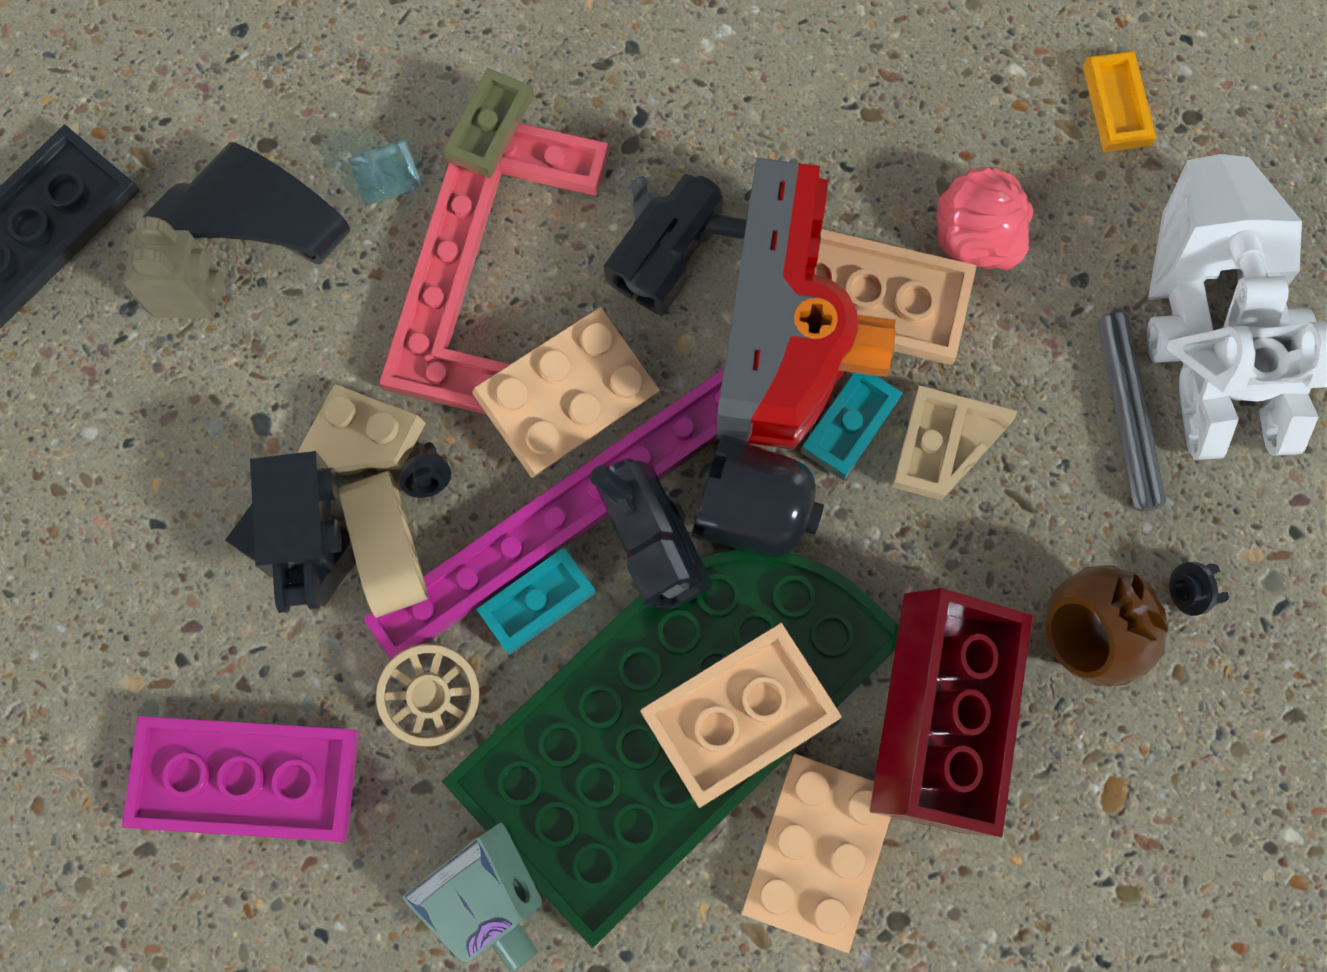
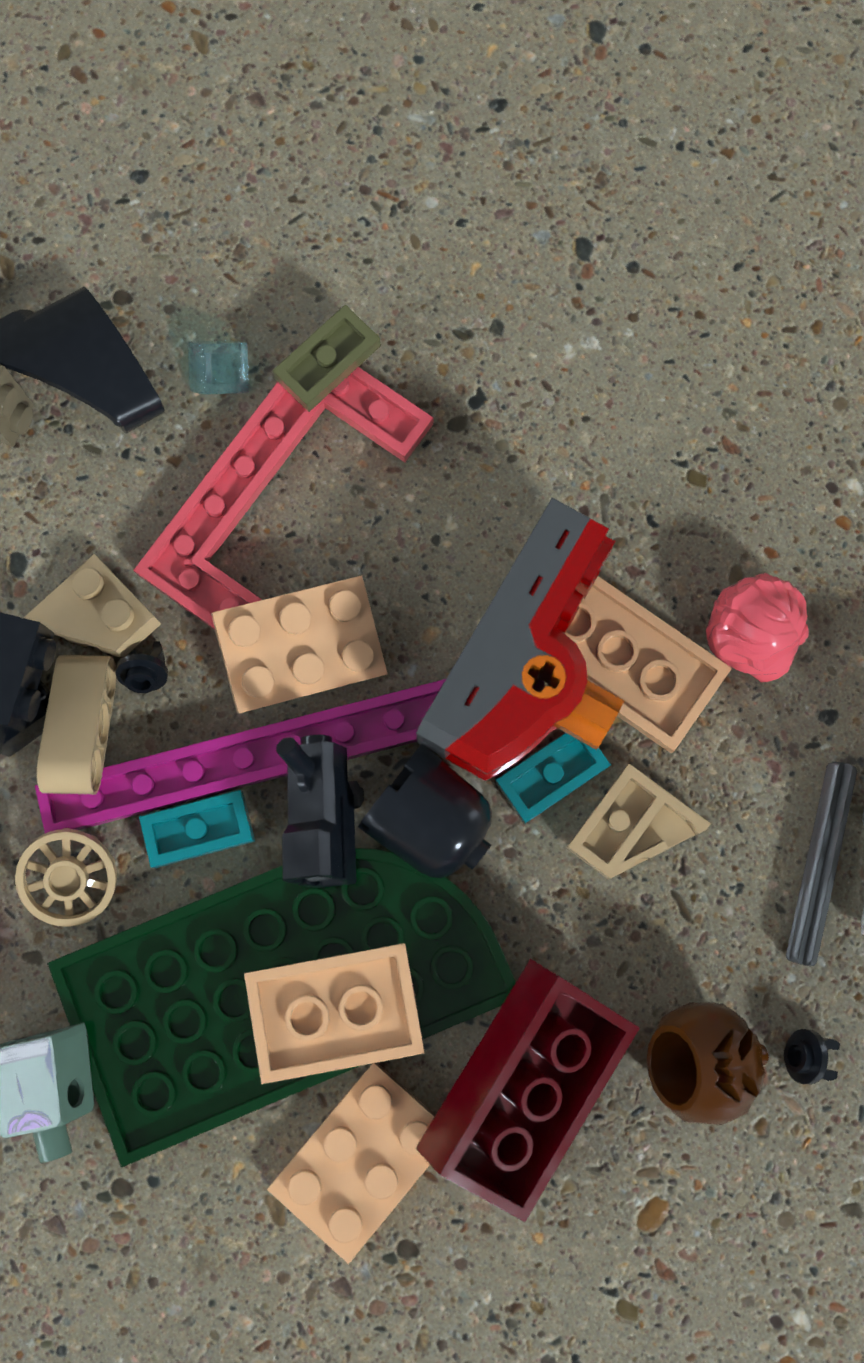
camera: 20 degrees right, 5 degrees up
black piece [603,174,747,316] -> none

